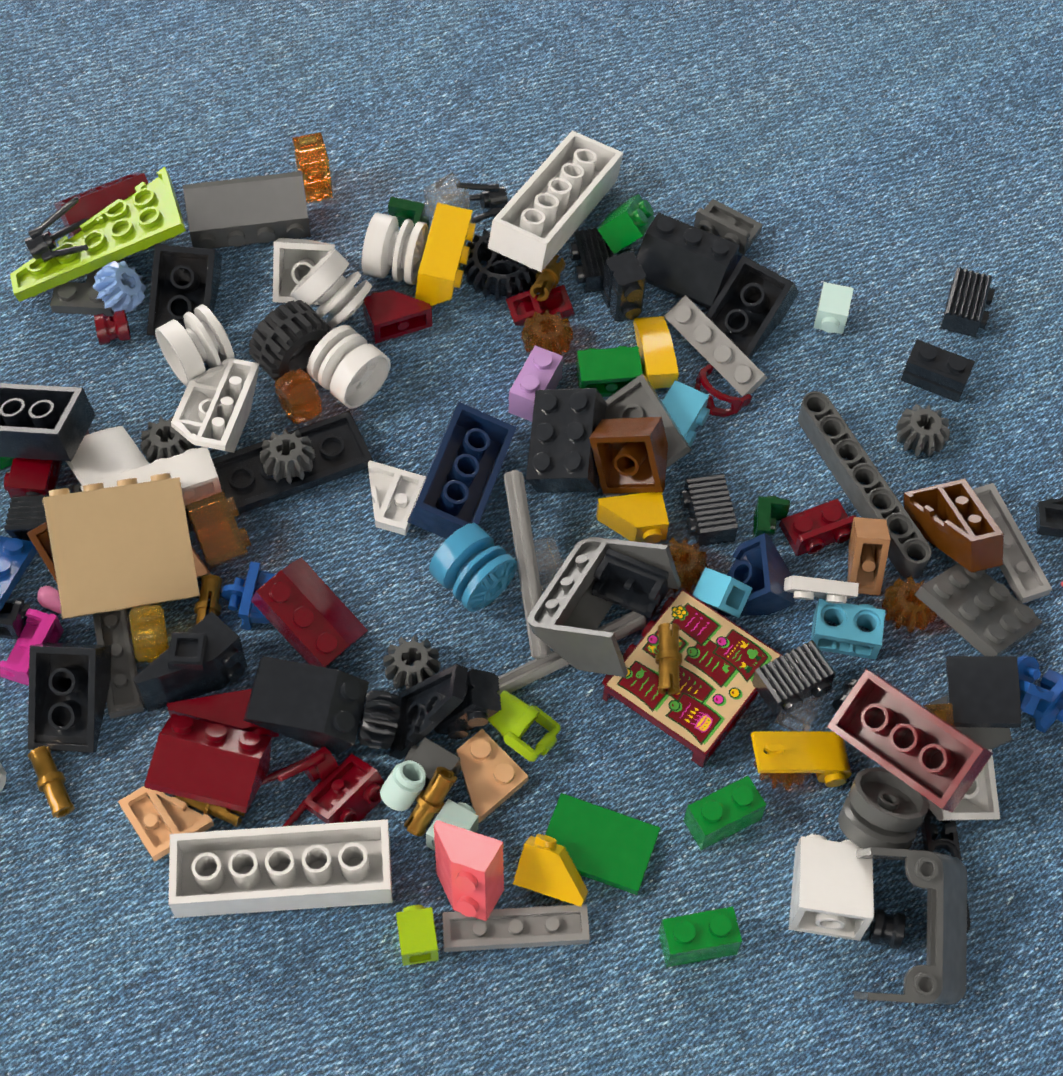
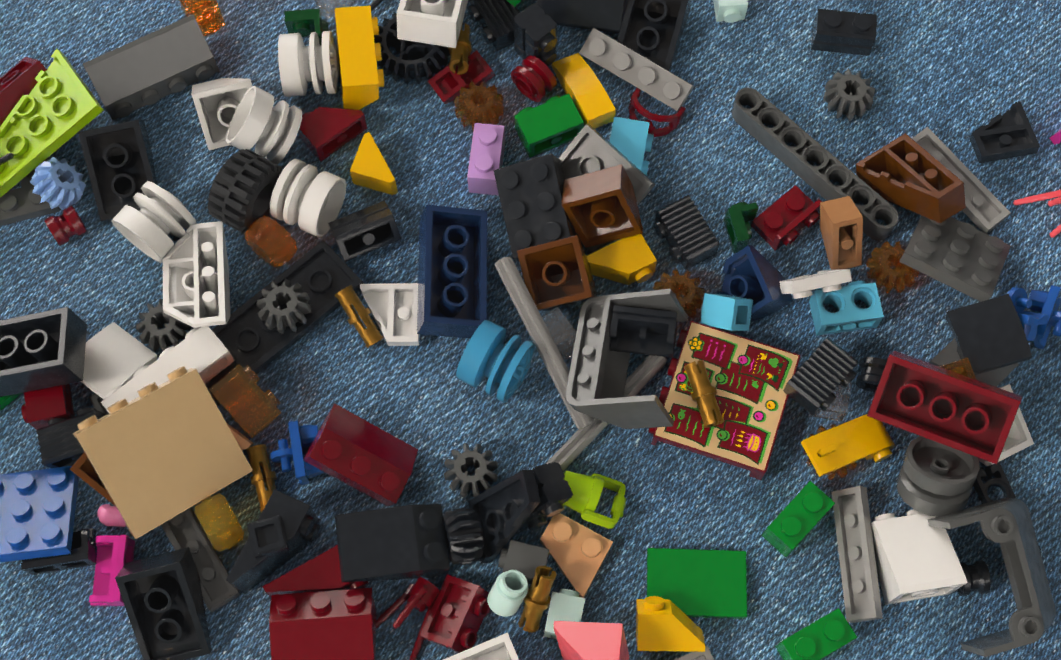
camera: 15 degrees left, 10 degrees up
none -> black brick [328,200,401,262]
none -> pearl gold pin [335,285,384,348]
none -> yellow slope [350,132,398,195]
none -> dark red wheel [511,55,557,103]
none -> reddish brown slope [517,235,597,311]
none -> light grey plate [831,486,883,623]

